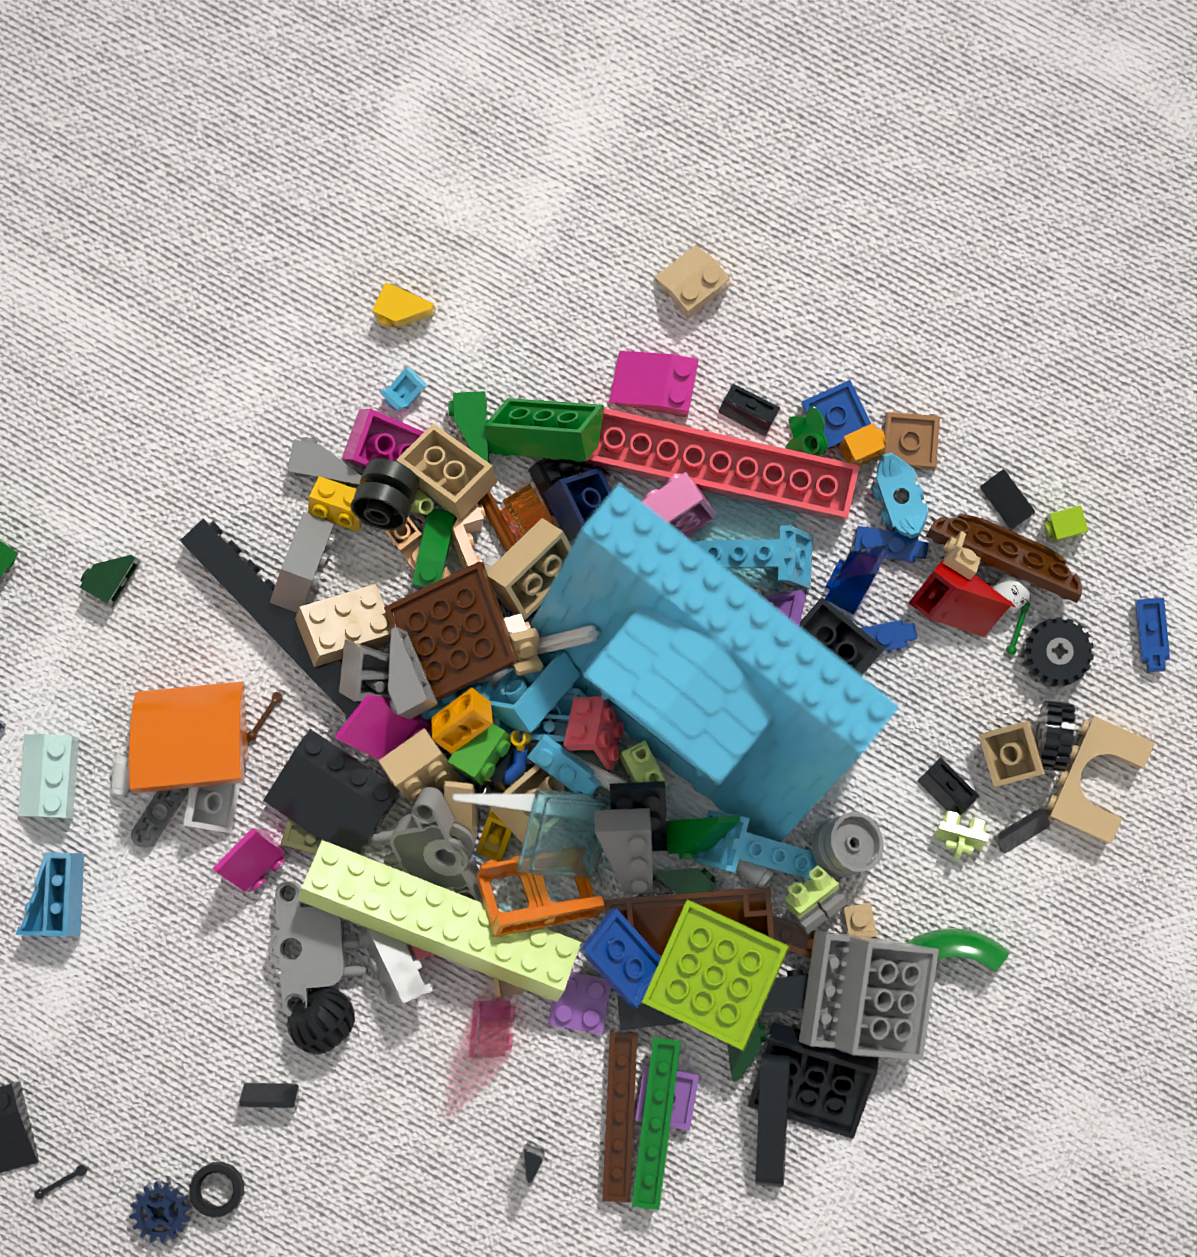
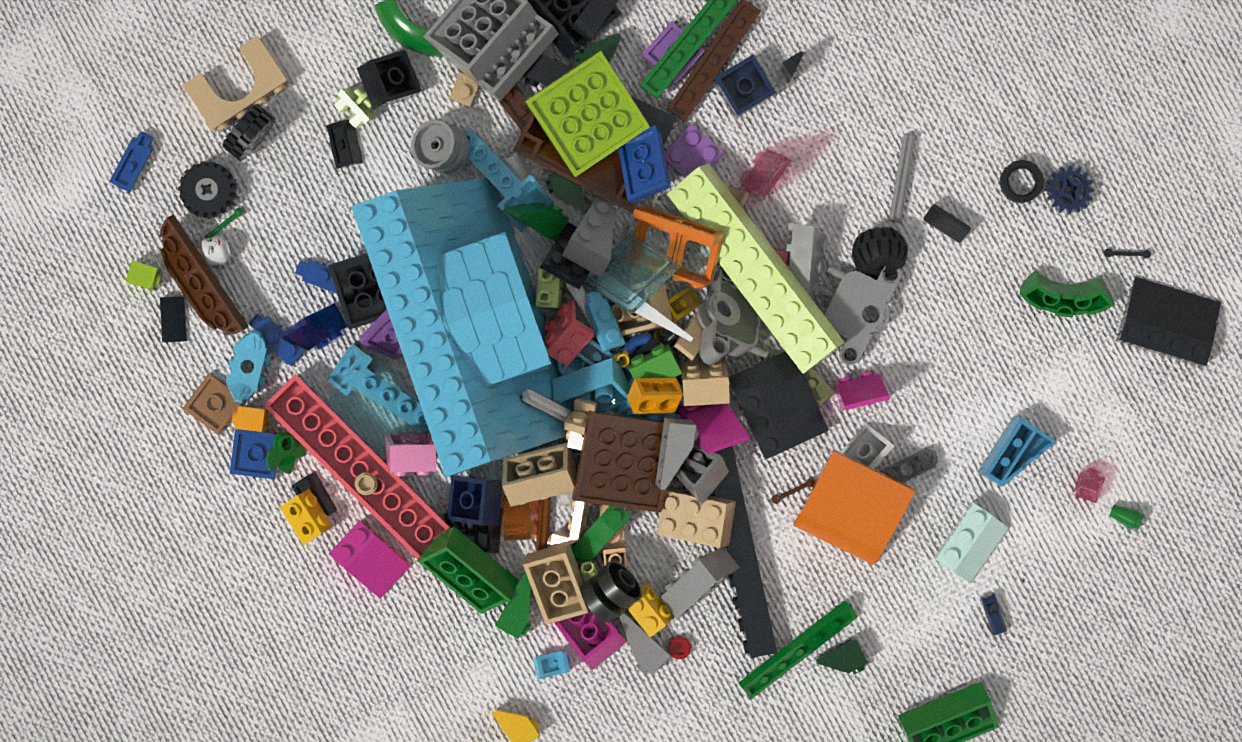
camera: 150 degrees left, 5 degrees up
white cone [111,753,130,795] -> none
tan slope [654,245,730,319] -> none
yellowish green hips [784,866,848,934] -> none
red slope [908,556,1013,637] -> none
tan bracket [943,531,981,580] -> none
tan slope [978,720,1045,787] -> none
black slope [993,808,1050,853] -> none
none -> yellow brick [279,489,333,545]
none -> tan plate [355,472,378,495]
none -> black brick [356,50,422,110]
none -> red tile [668,636,691,659]
none -> dark blue brick [714,55,776,119]
none -> green plate [738,600,858,699]
none -> light grey axle [889,134,915,223]
none -> green brick [1019,270,1115,317]

